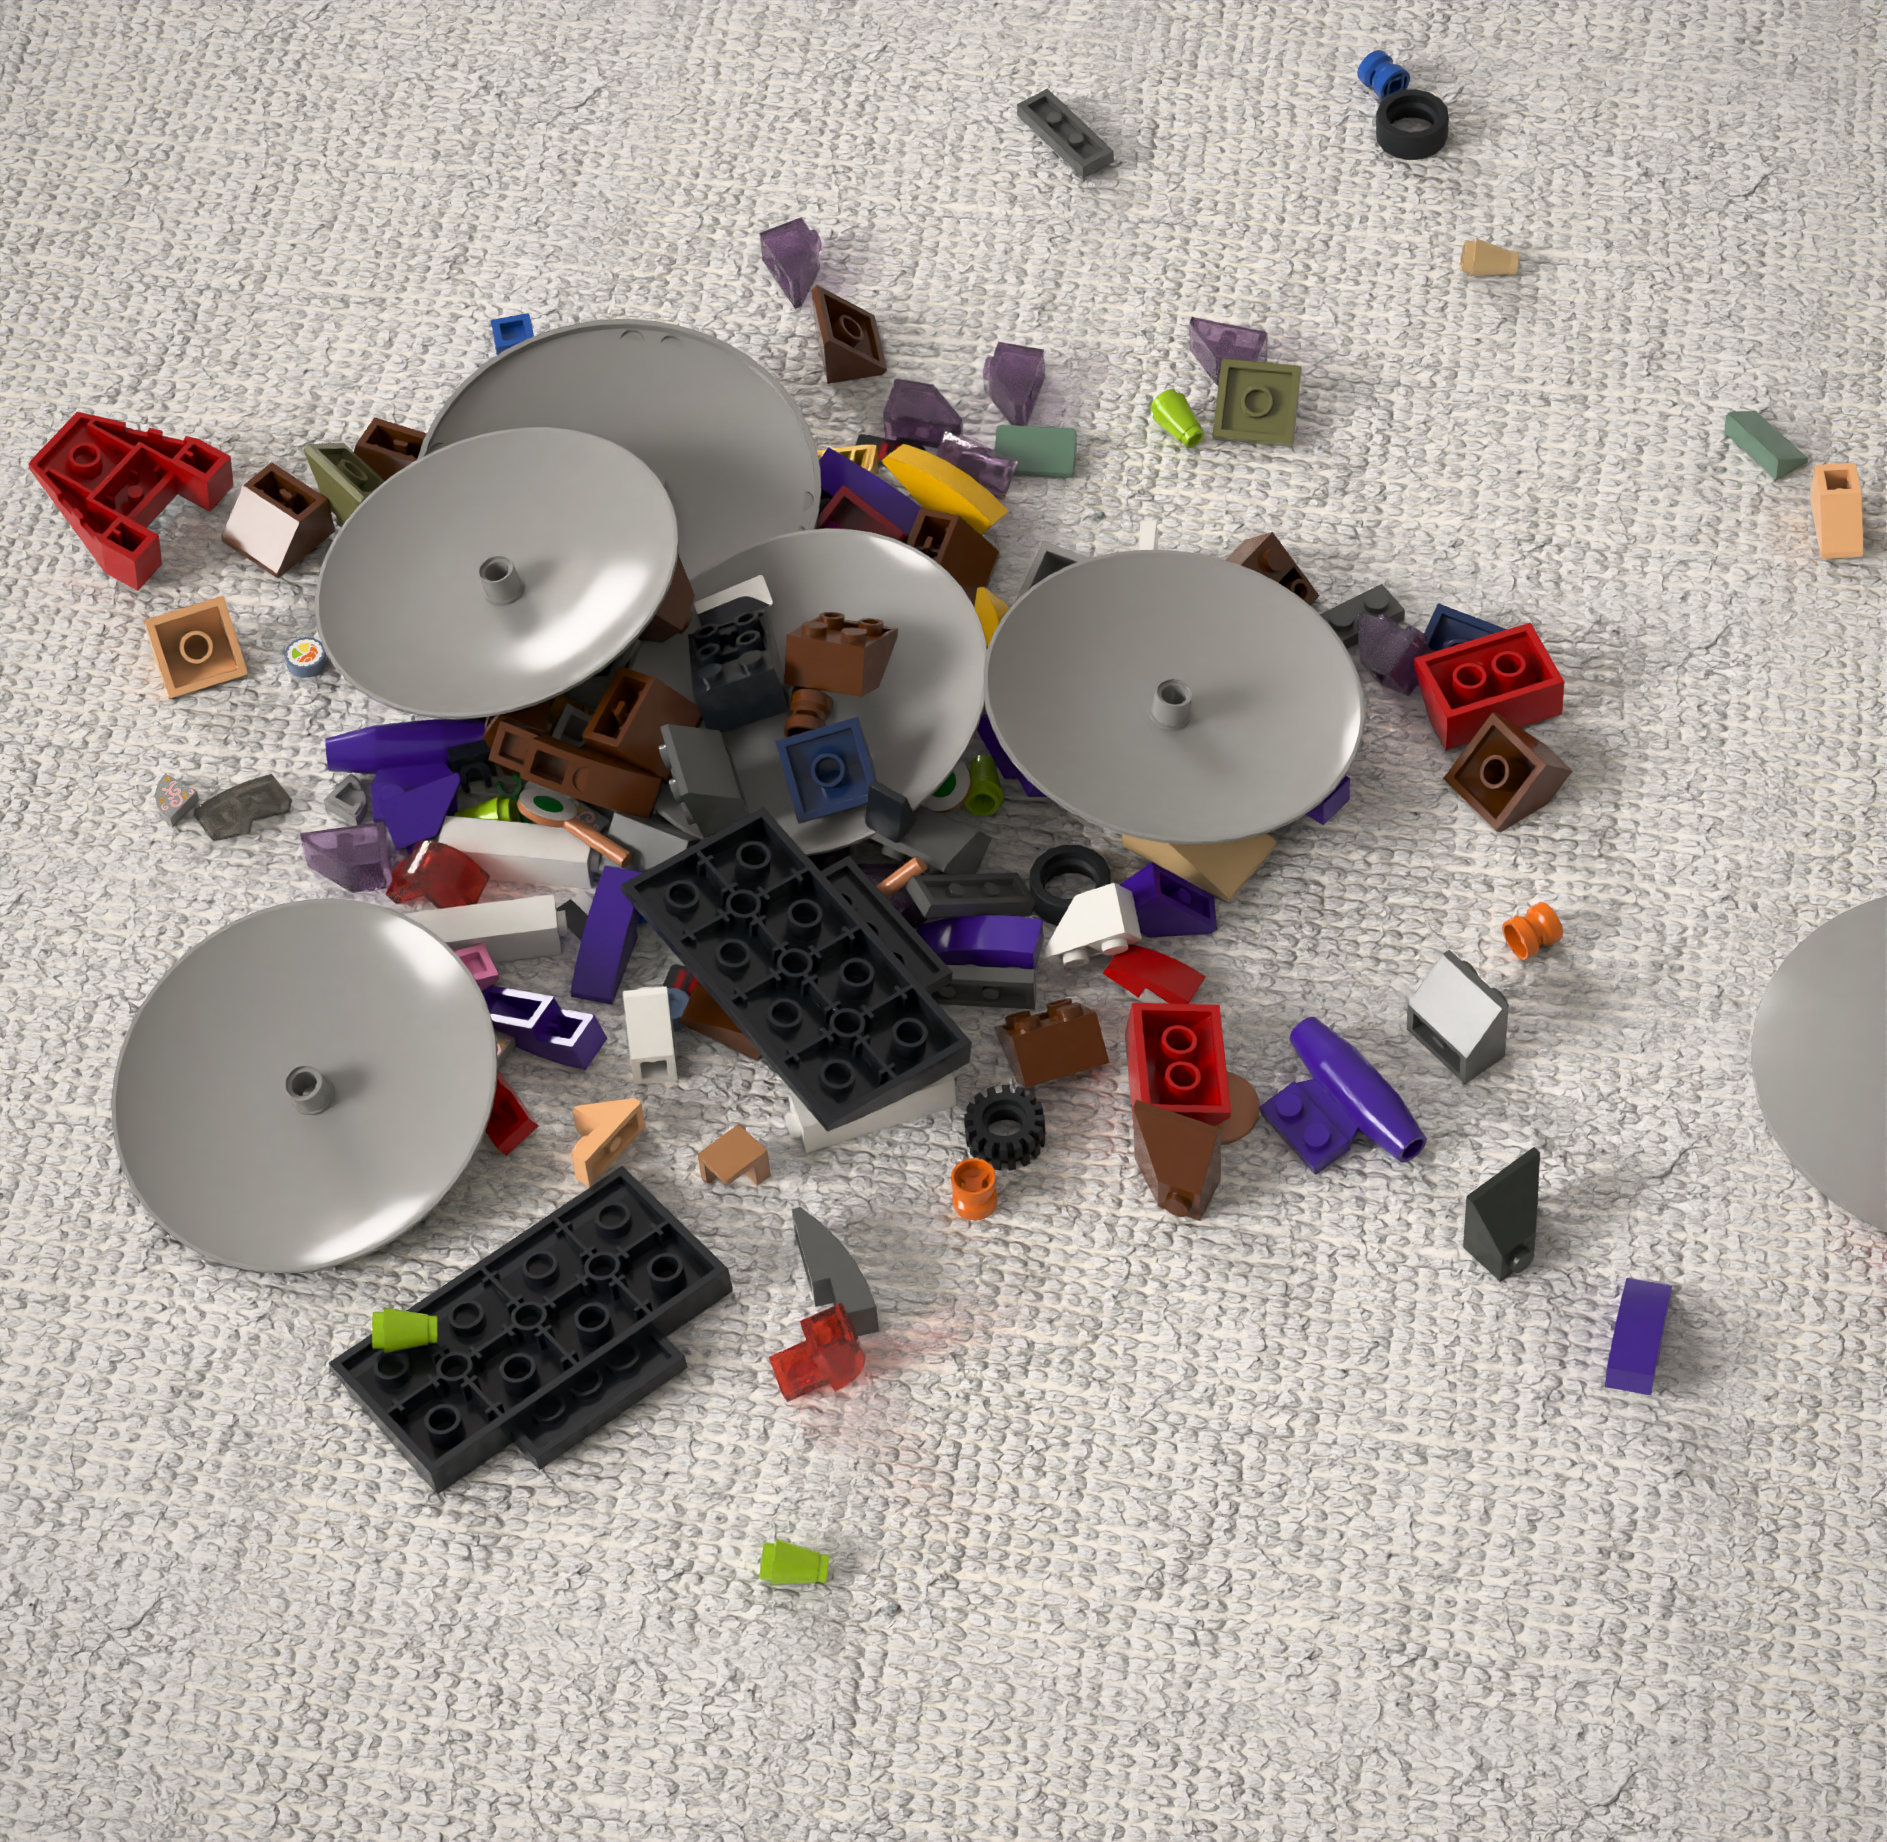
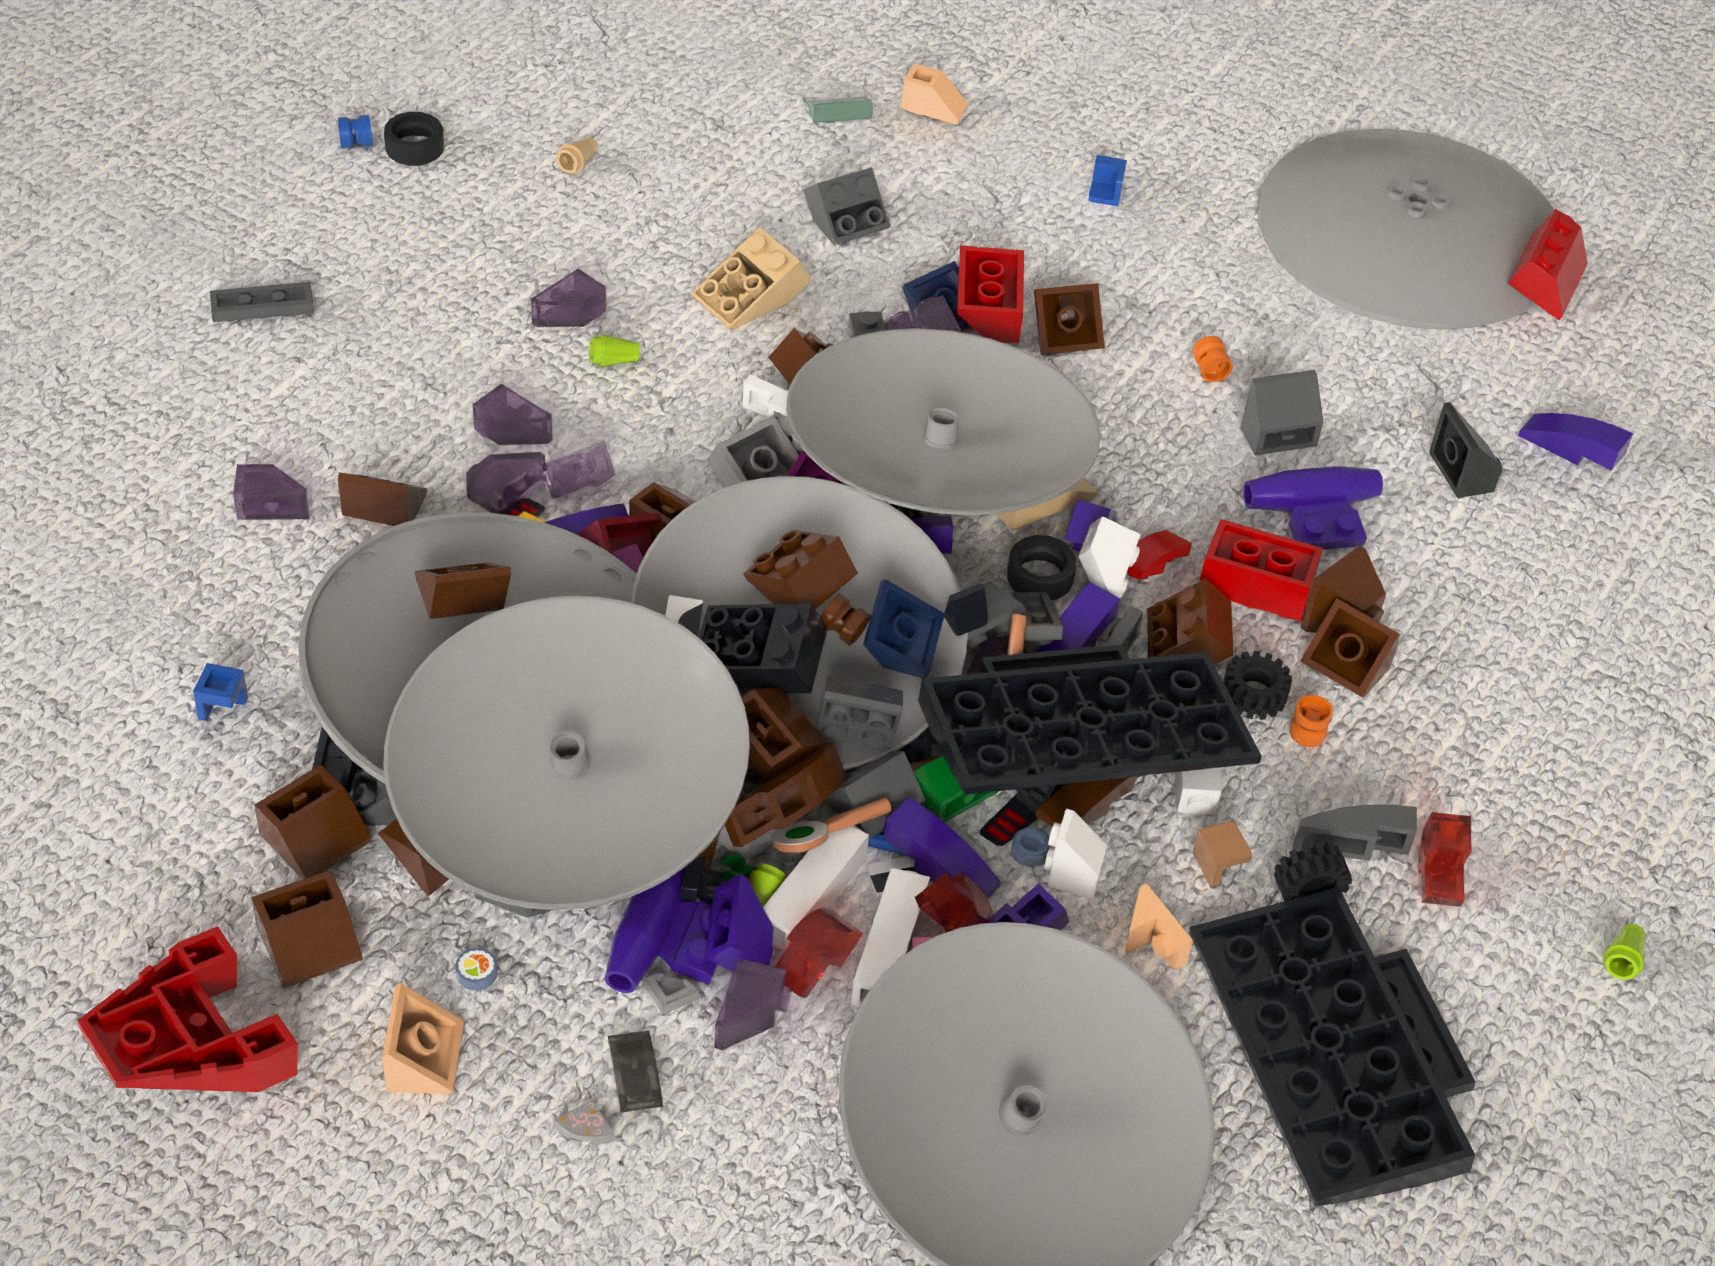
camera: 75 degrees left, 5 degrees down
olive slope [304,443,385,527] -> none
lime cone [372,1307,438,1353] -> none
yellow slope [882,444,1009,535] -> none
sand green slope [993,425,1077,478] -> none
olive tile [1212,358,1302,447] -> none
none -> reddish brown slope [415,562,511,619]
none -> tan slope [690,227,812,331]
none -> dark grey slope [803,167,891,245]
none -> clear red brick [915,872,994,933]
none -> blue panel [1088,155,1127,206]
none -> black tyre [1274,842,1352,901]
none -> reddish brown slope [1300,598,1401,698]

